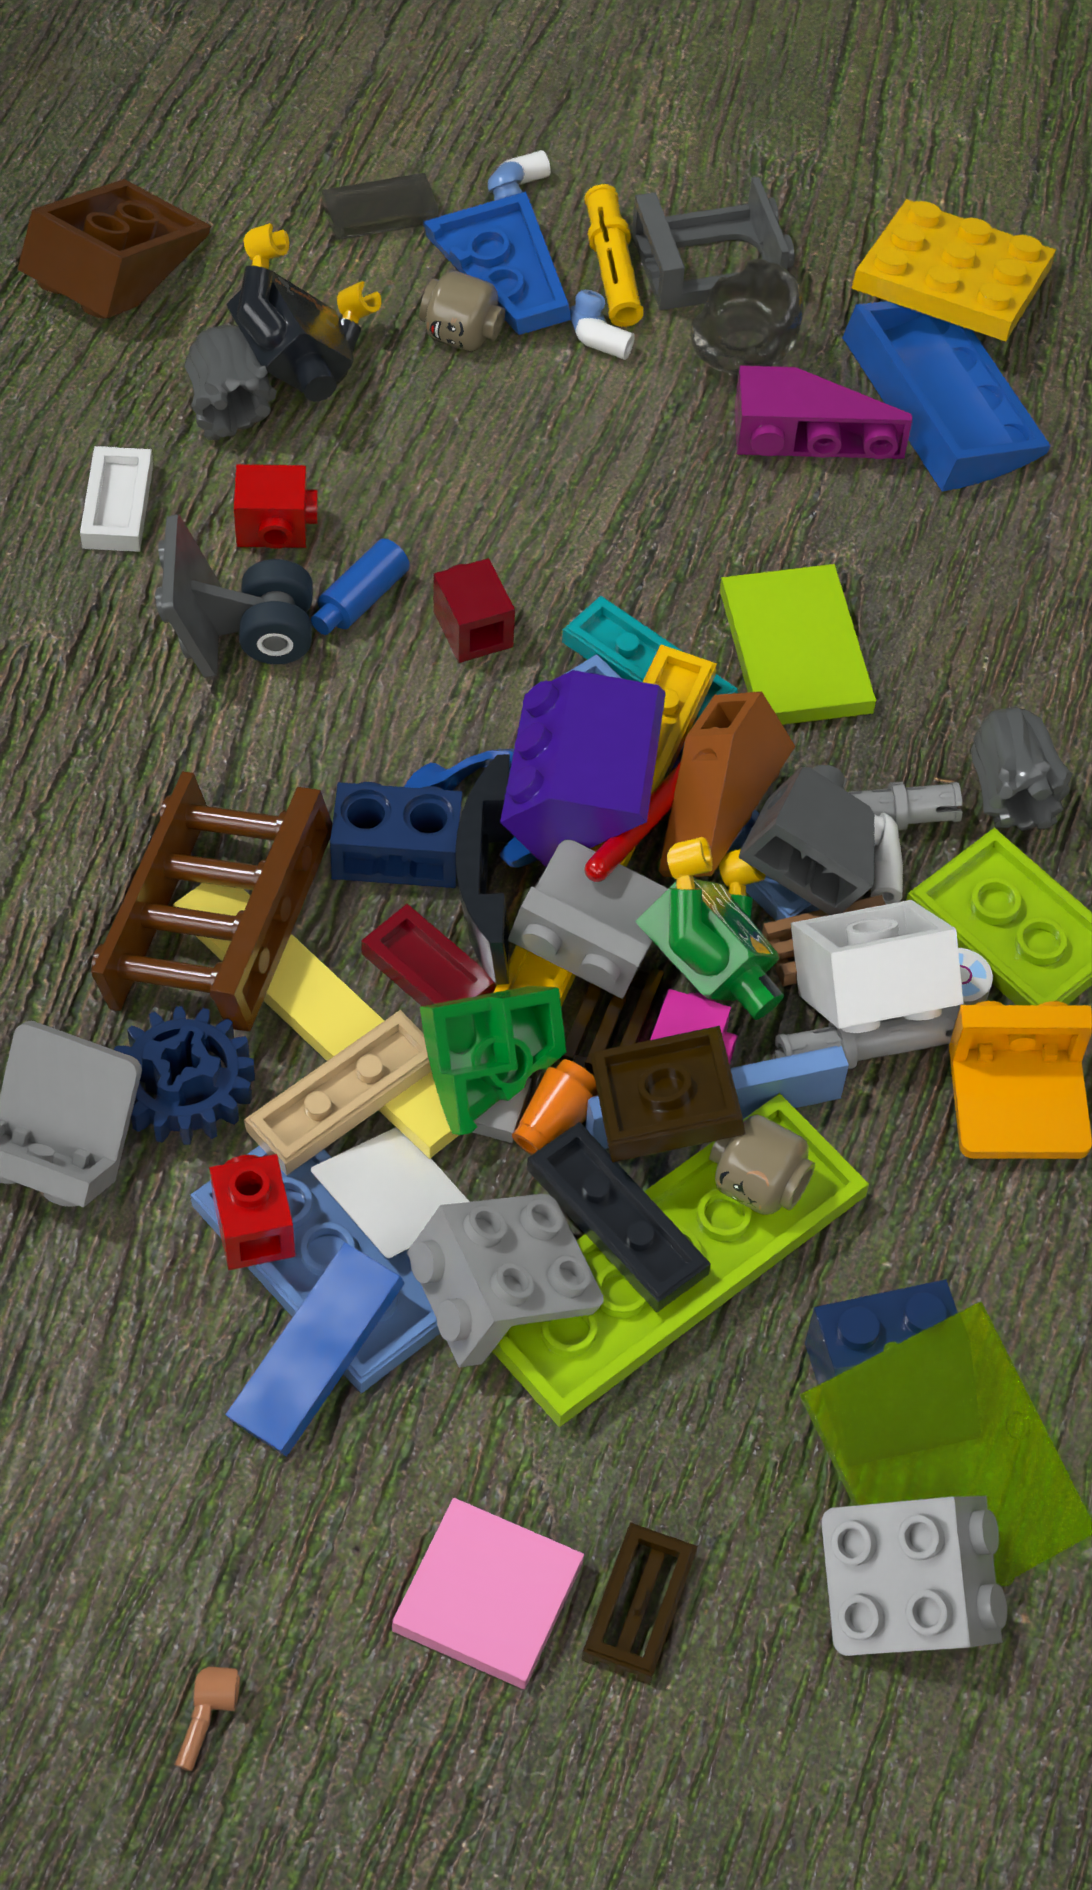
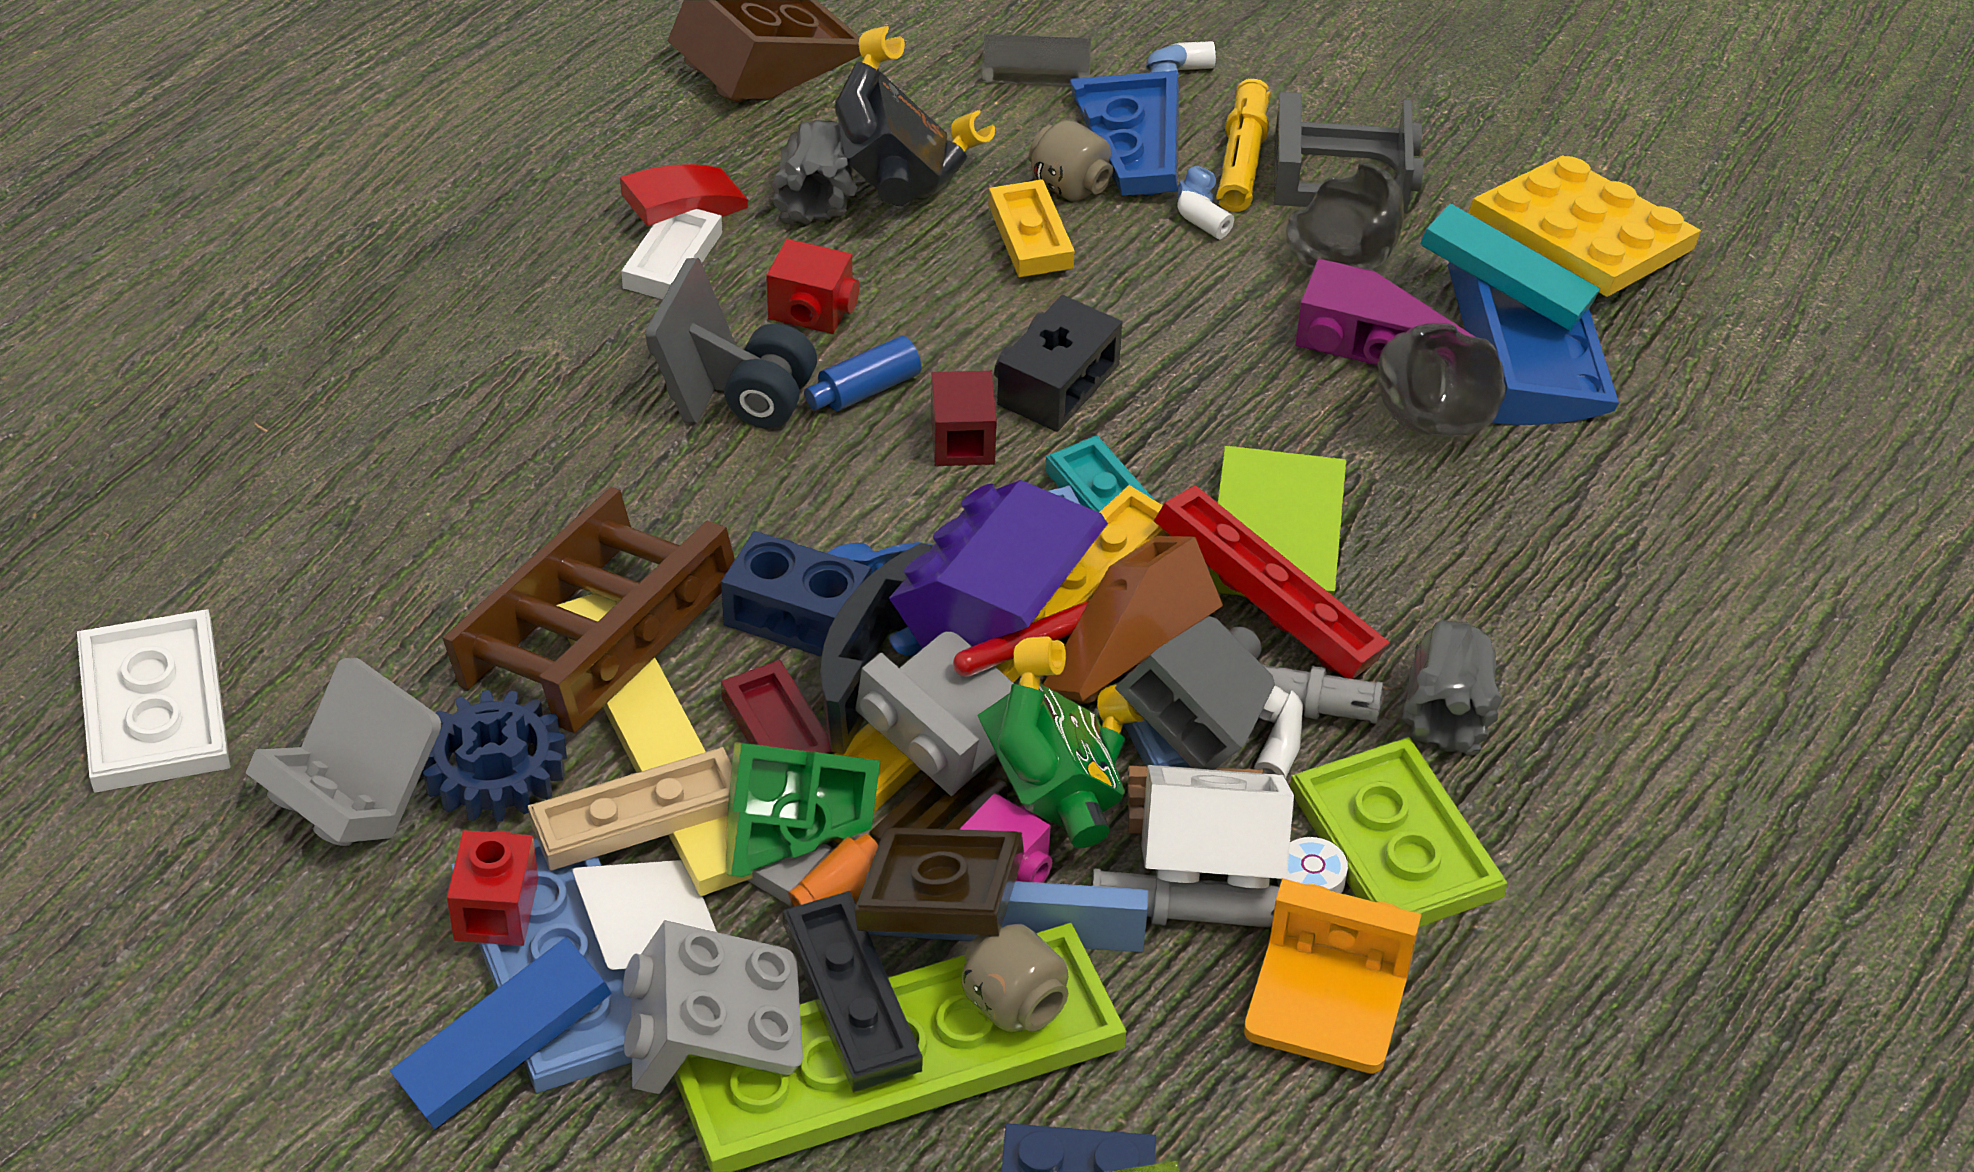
camera: 20 degrees right, 10 degrees down
none -> red slope [620,164,748,226]
none -> yellow plate [988,179,1075,277]
none -> black brick [994,295,1123,432]
none -> red plate [1153,485,1390,679]
none -> clear smoke piece [1377,323,1506,437]
none -> teal tile [1420,203,1600,331]

